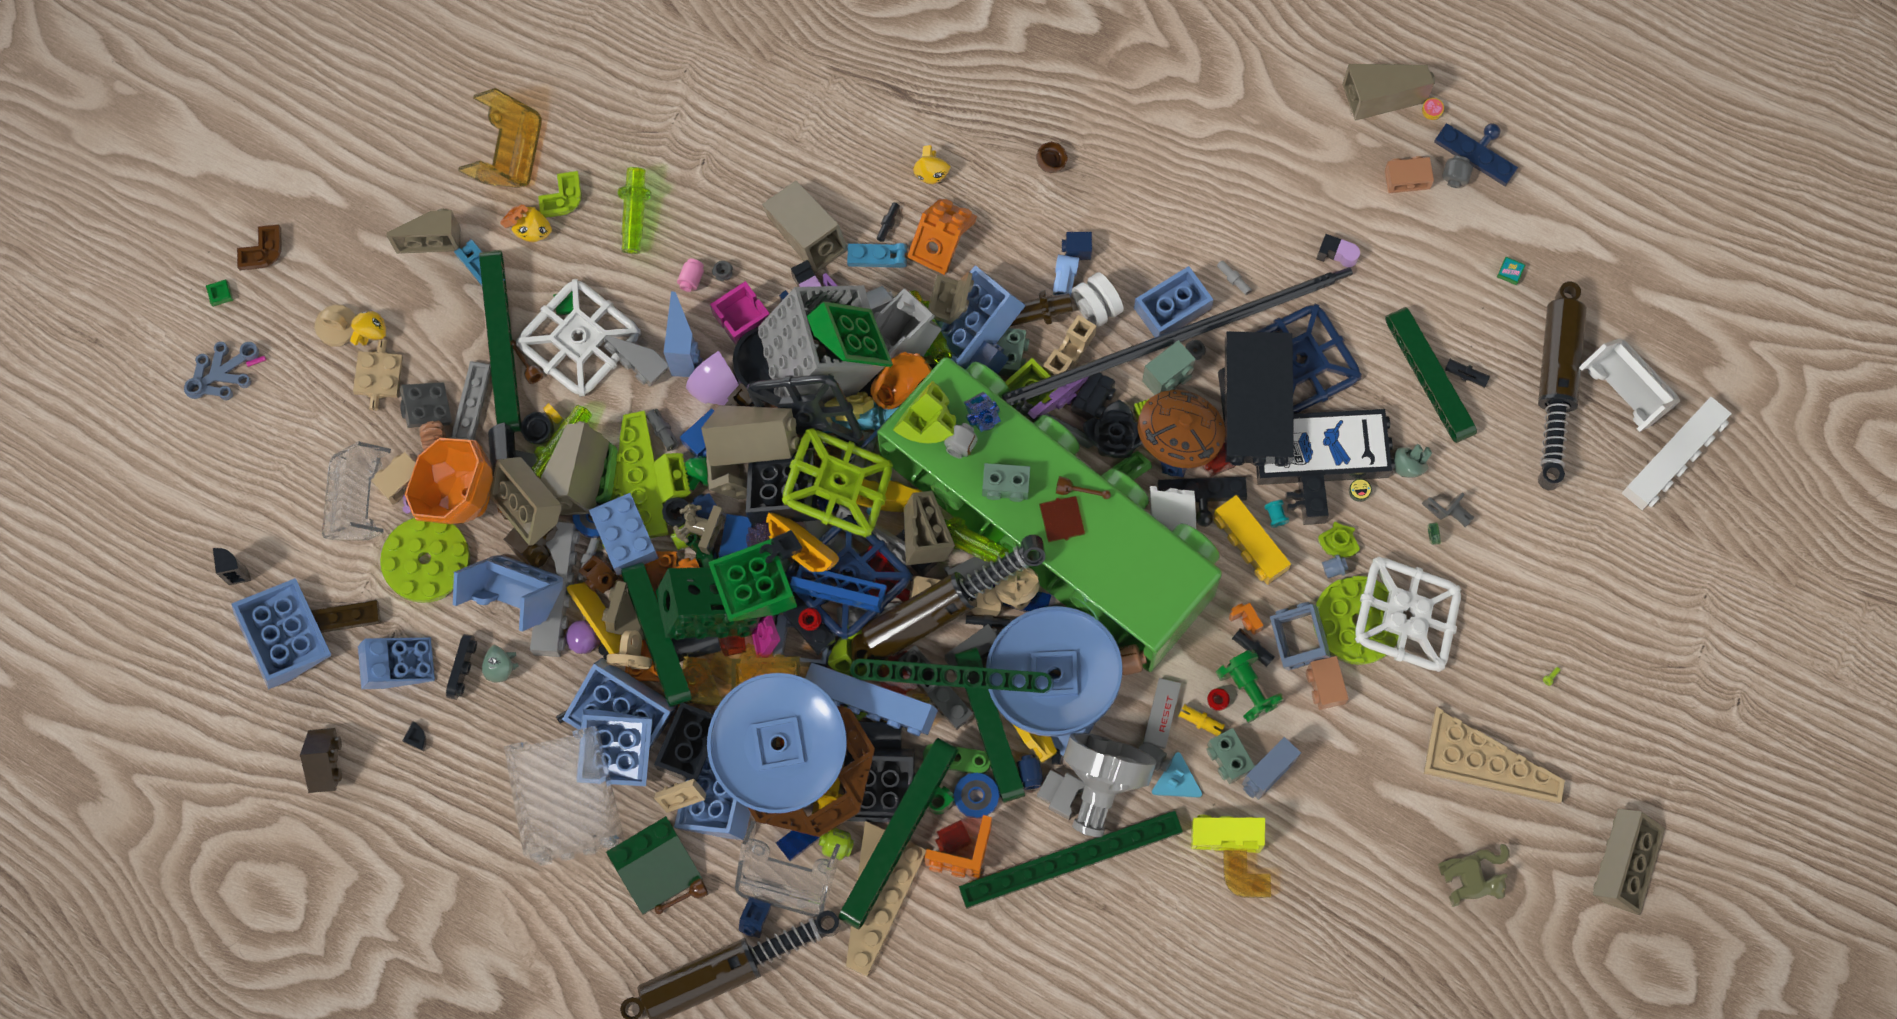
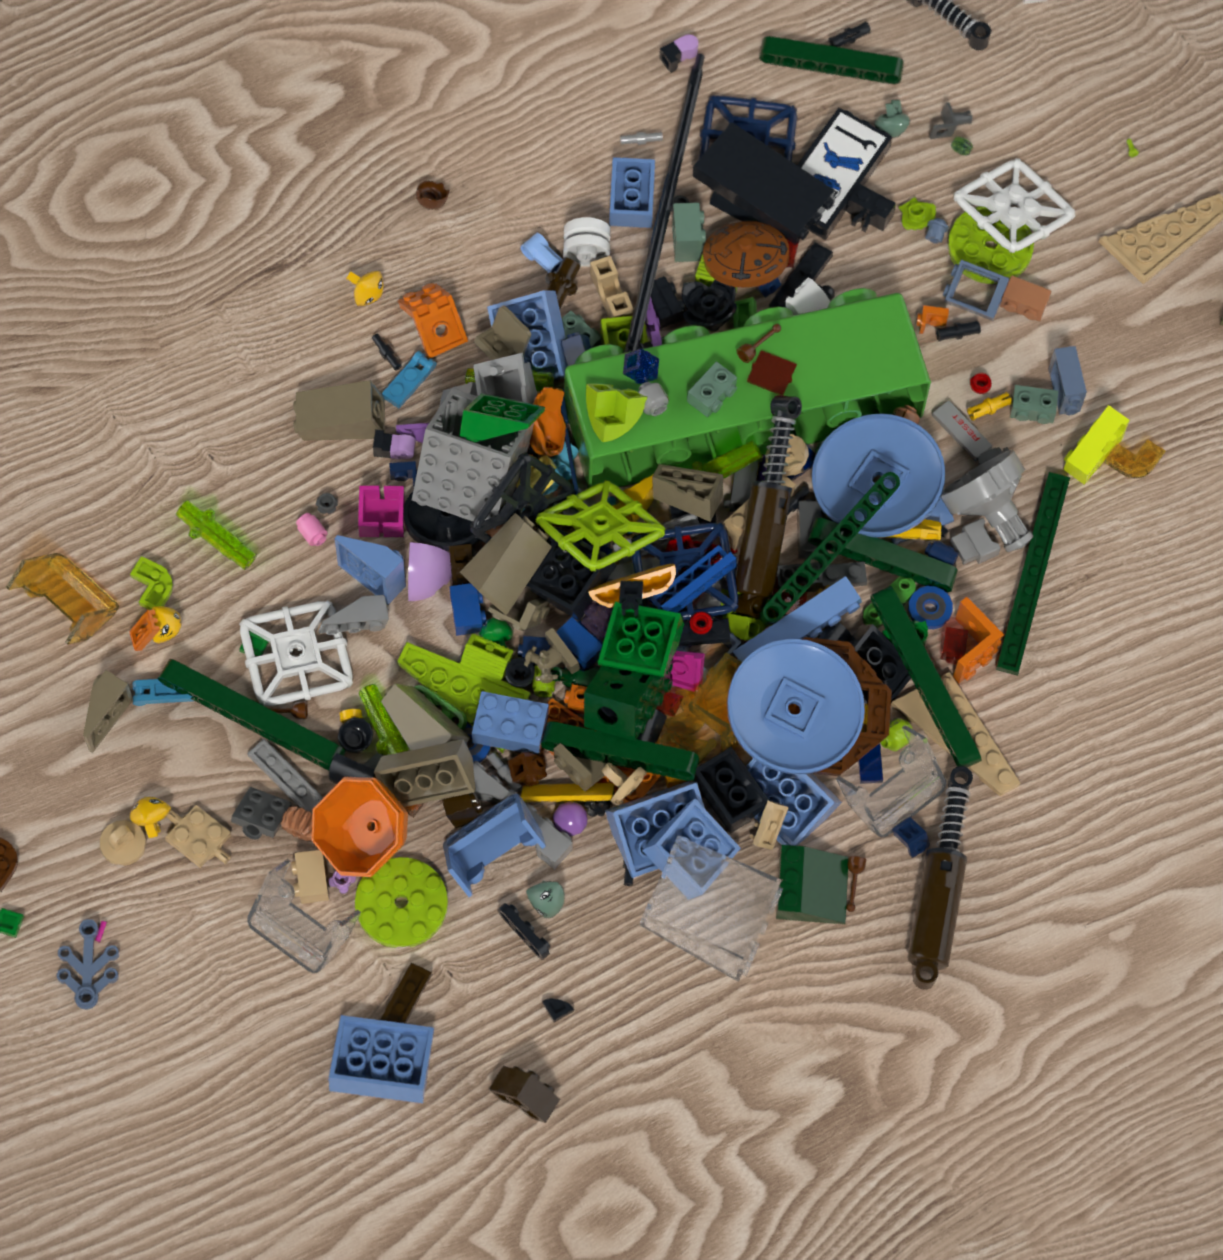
camera: 60 degrees left, 5 degrees down
black brick [213,548,251,585] -> none
medium blue slope [358,637,435,689] -> none
dark grey pin [646,409,679,451] -> none
dark blue brick [1062,232,1092,260] -> none
medium azure piece [1152,752,1202,798] -> none
yellow brick [1213,495,1291,585] -> none
green piece [1215,649,1284,723] -> none
teal bush [1264,500,1290,528] -> none
tile [1349,479,1372,502] -> none

